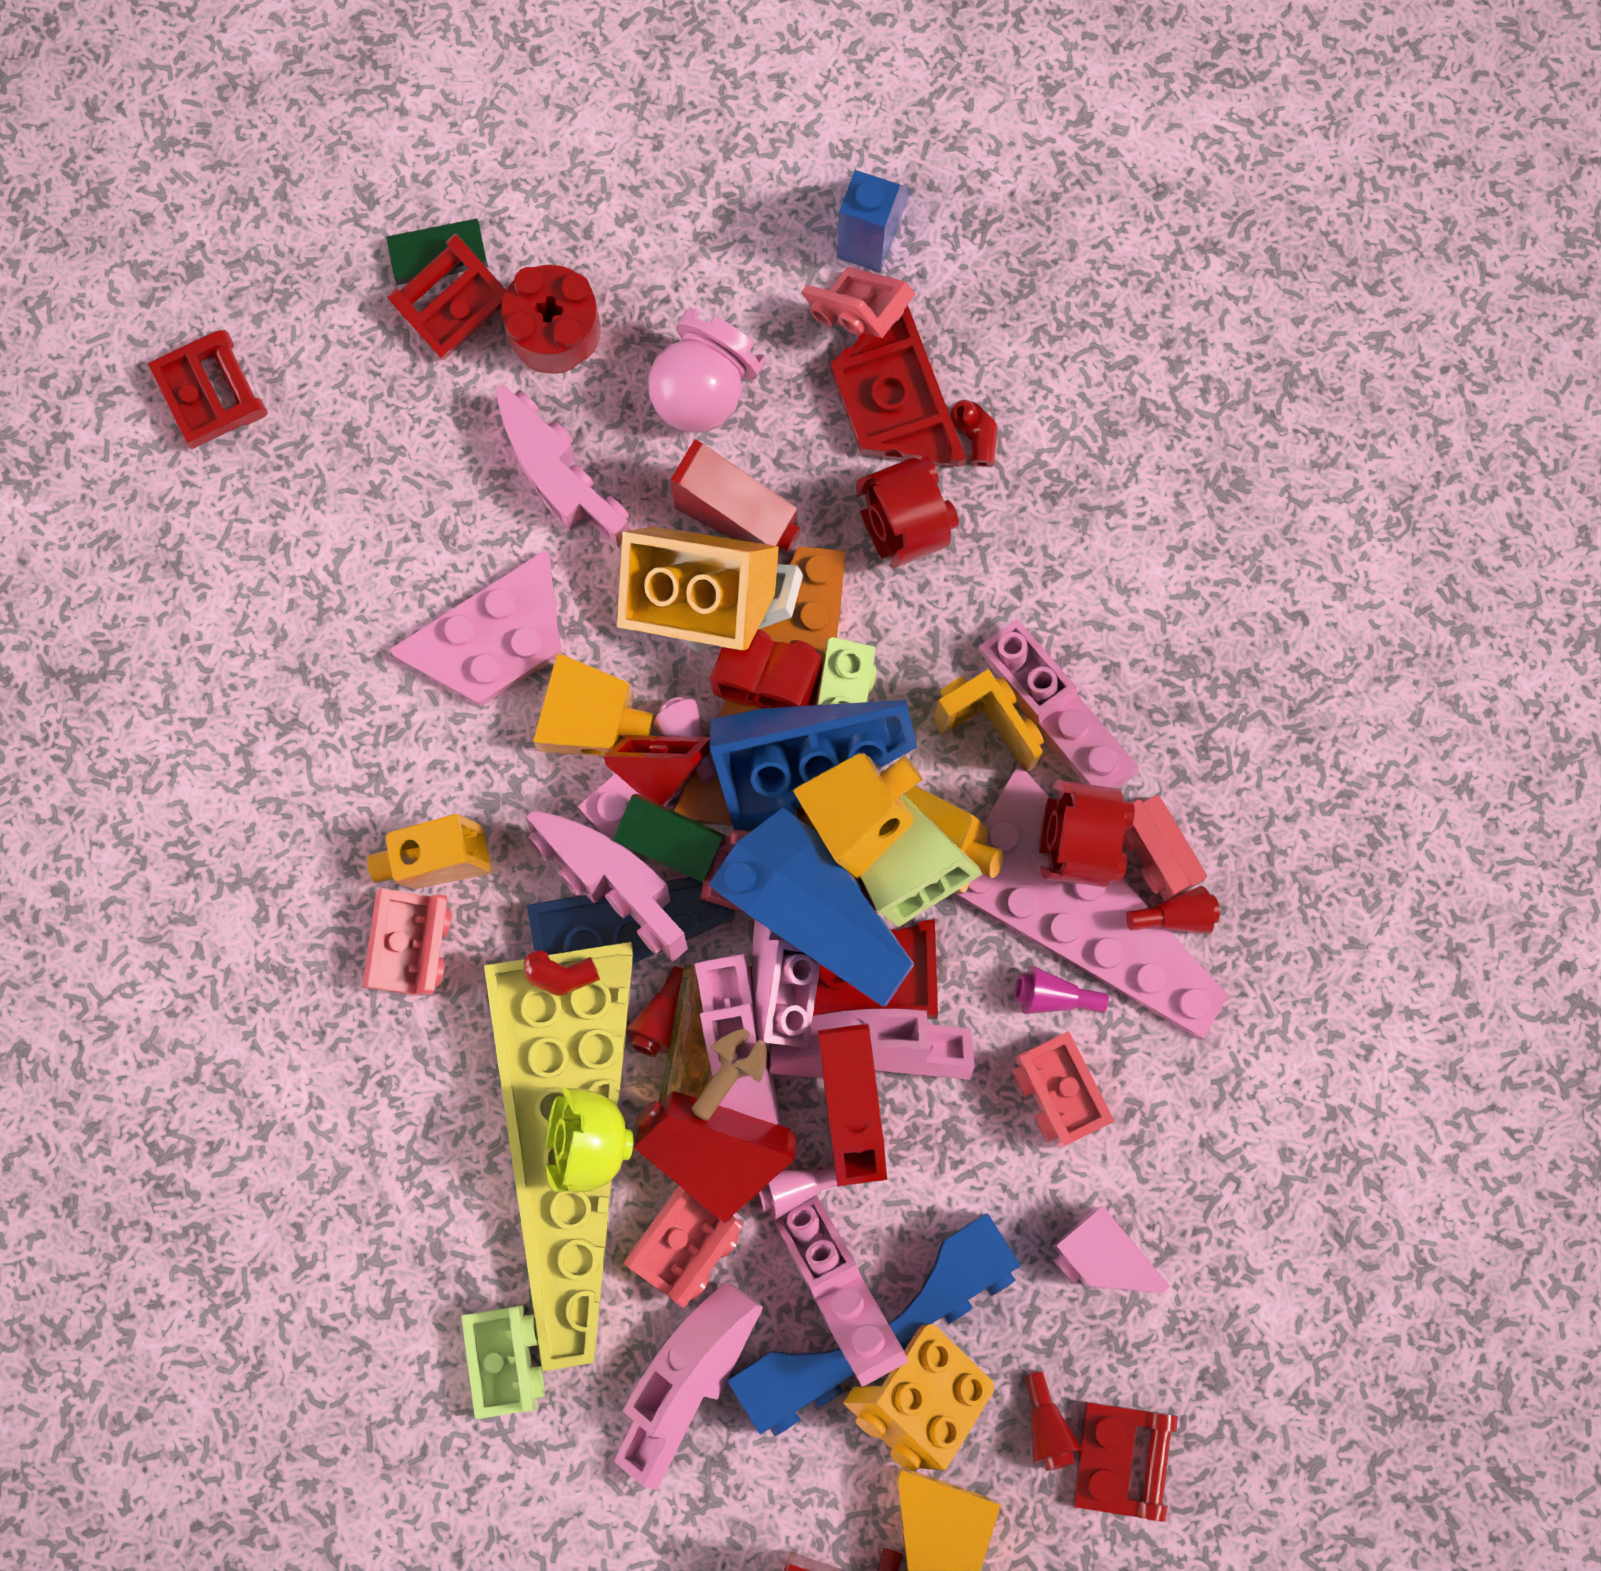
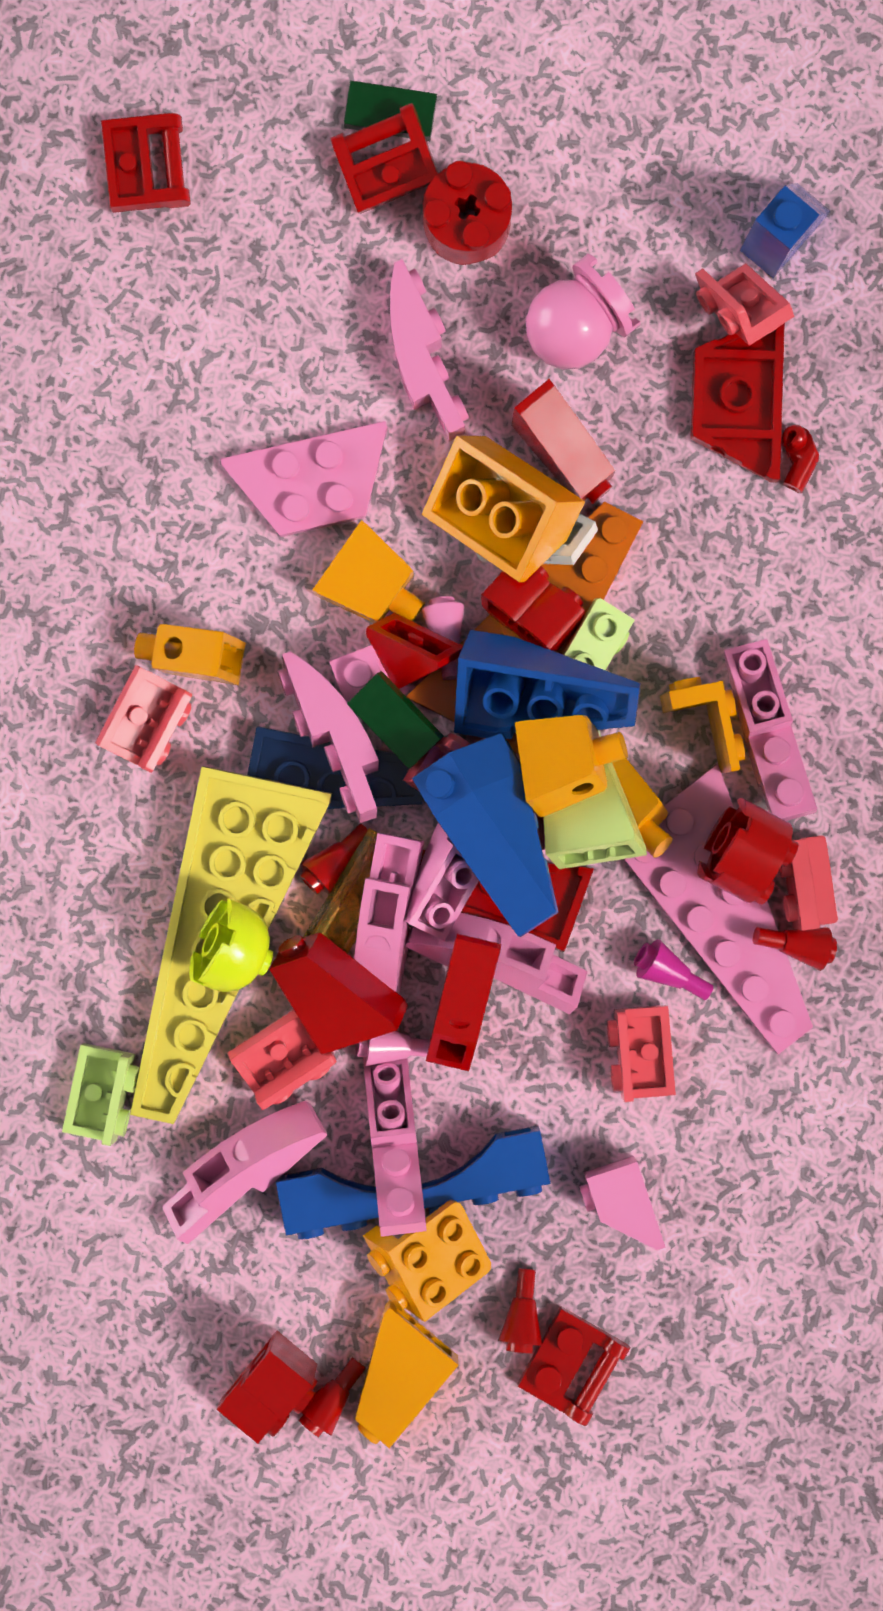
camera: 25 degrees right, 10 degrees up
red arm [523,950,601,996] -> none
medium nougat bar [692,1029,767,1120] -> none
red brick [856,457,959,569] -> none

